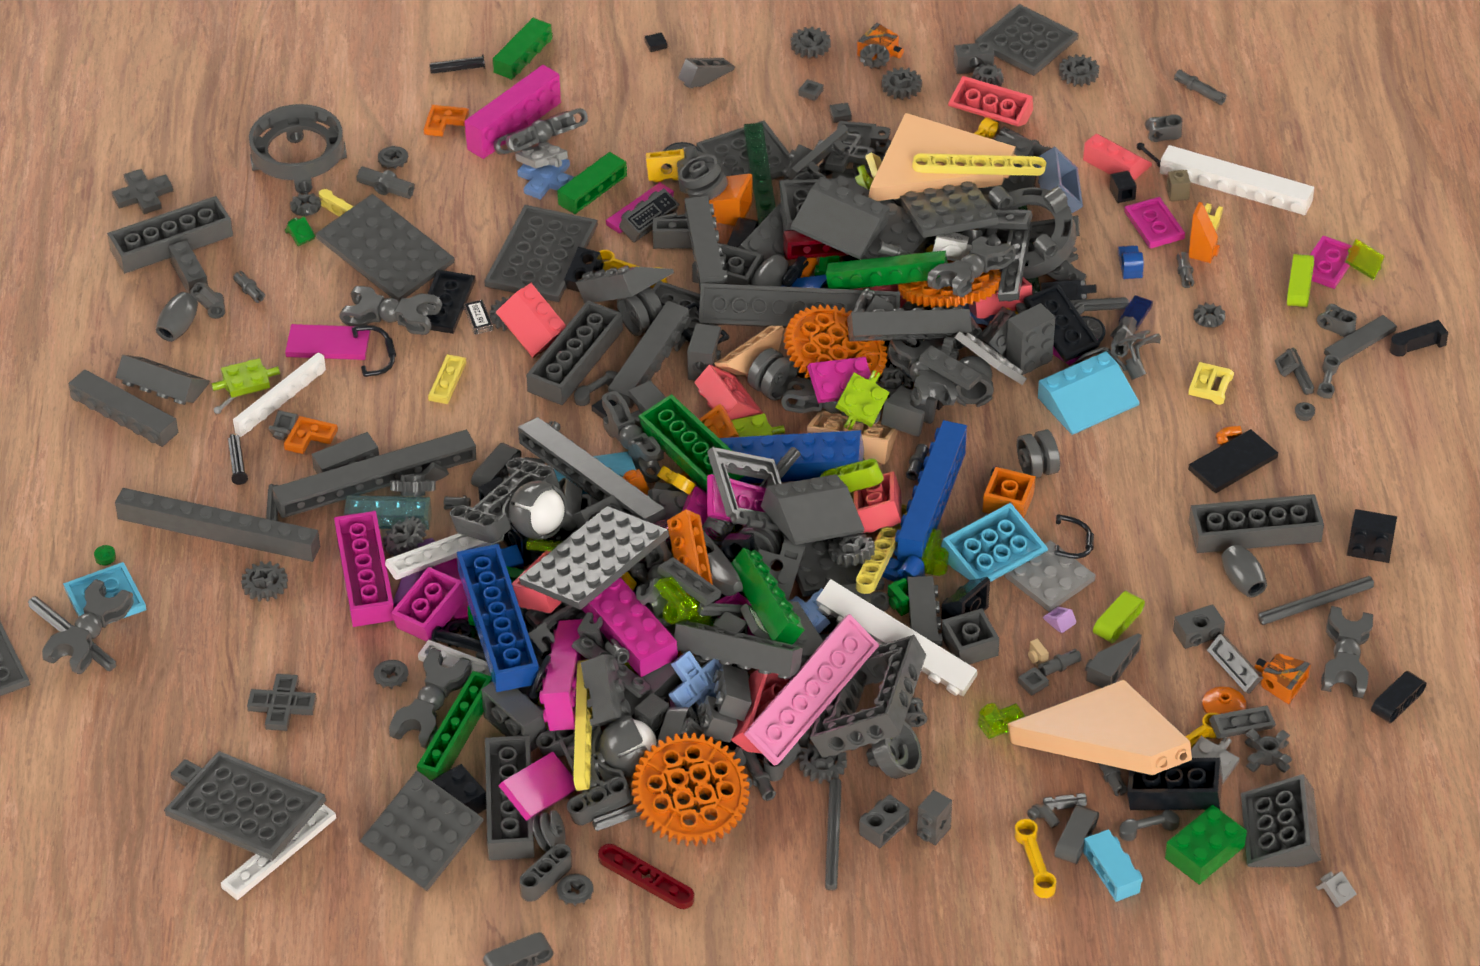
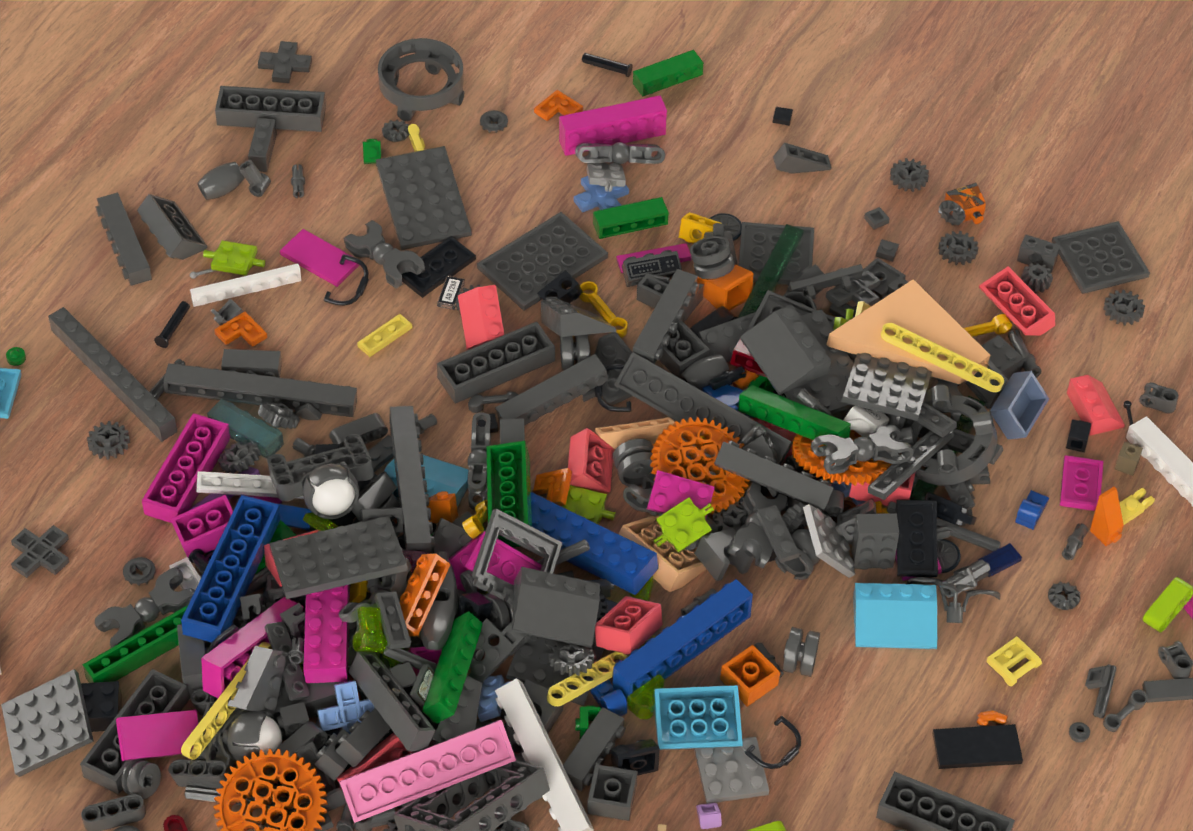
camera: 30 degrees right, 5 degrees up
dark grey piece [356,166,415,199] -> none
dark grey piece [687,323,721,381] -> none
lime beam [820,459,884,492] -> none
dark grey tile [870,591,890,612] -> none

